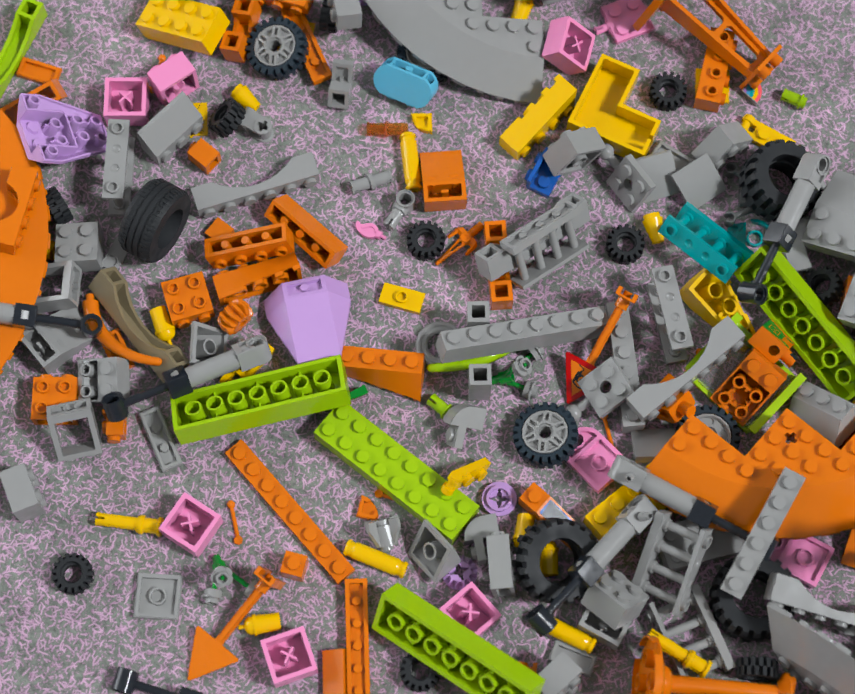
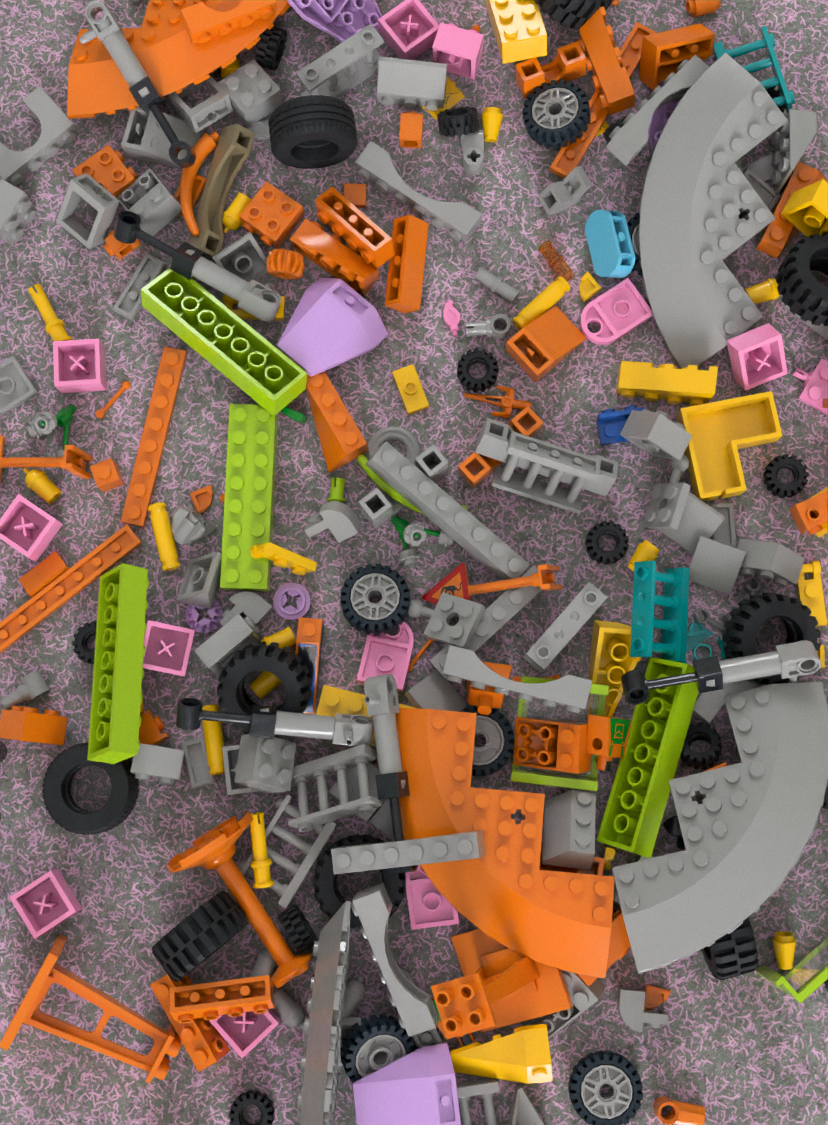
camera: 60 degrees right, 10 degrees up
none -> bright pink plate [580,278,653,345]

